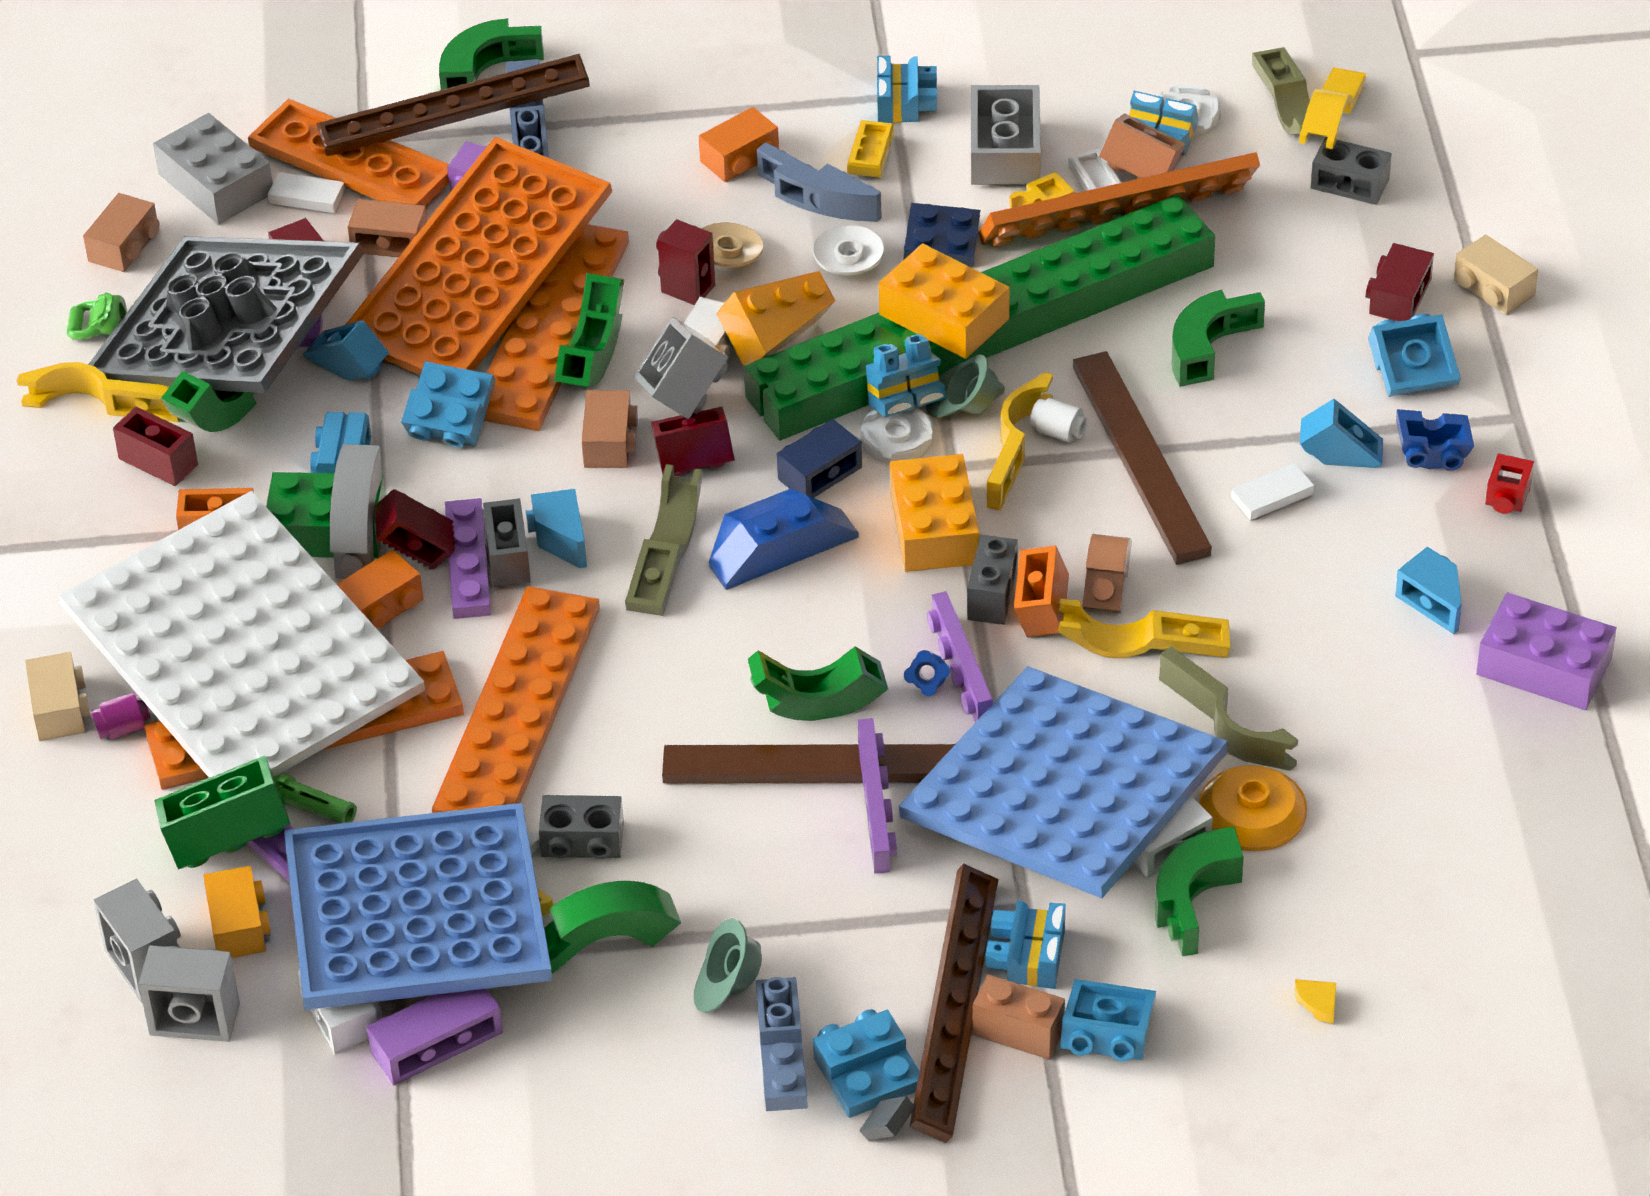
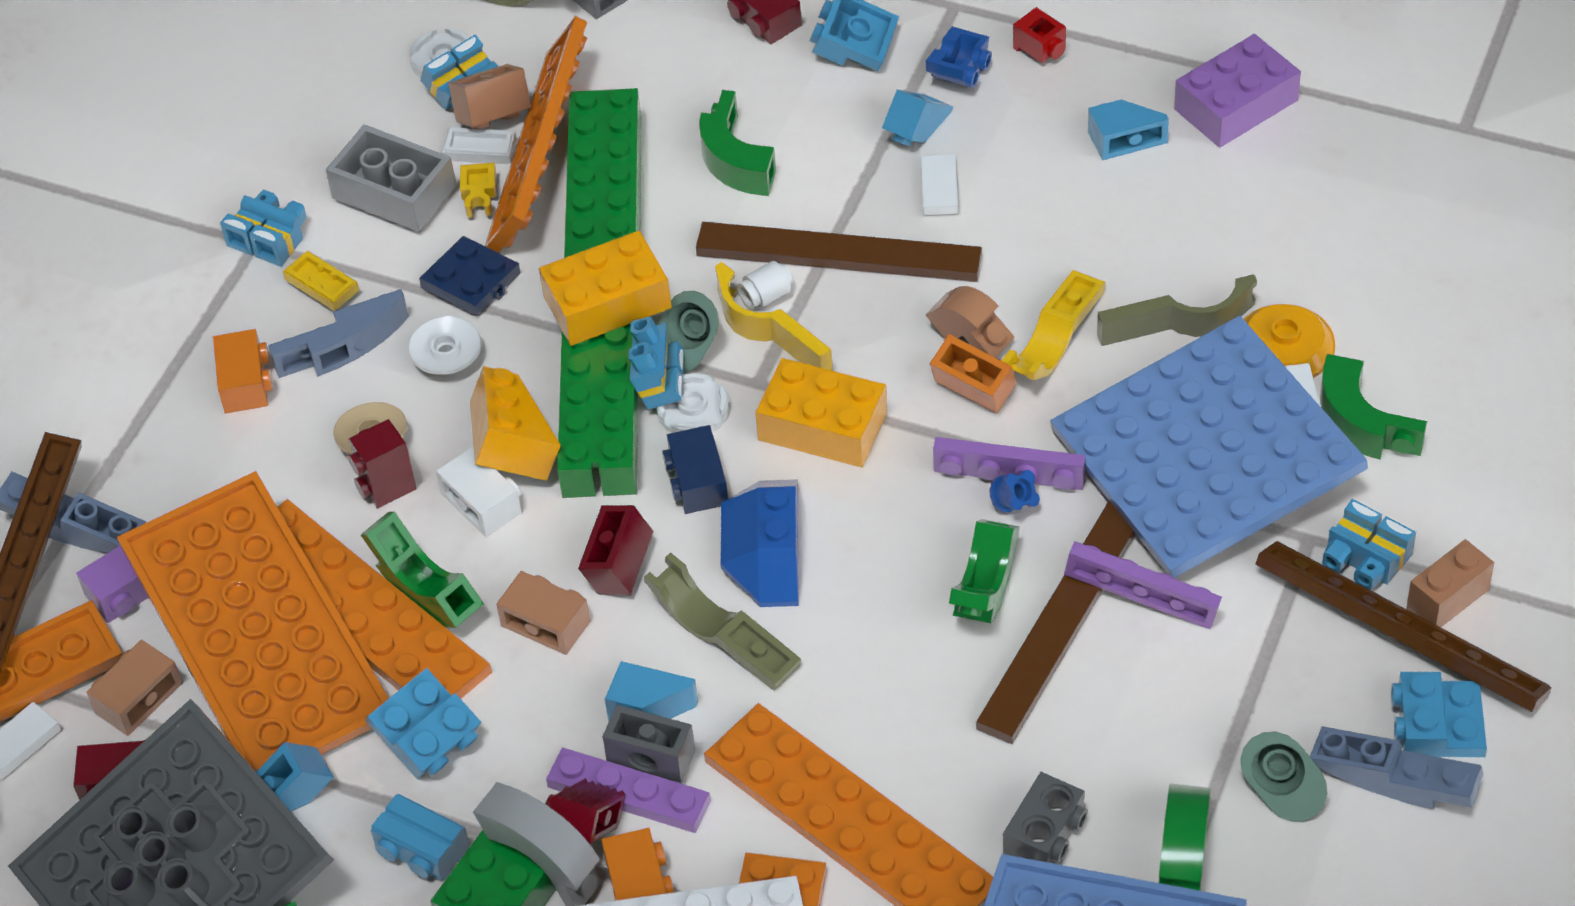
camera: 60 degrees left, 5 degrees up
light grey brick [634,317,728,420] -> none
dark grey tile [859,1096,915,1141] -> none
dark grey brick [967,535,1018,625] -> none
dark azure plate [1060,979,1156,1062] -> none
yellow tile [1294,979,1336,1024] -> none

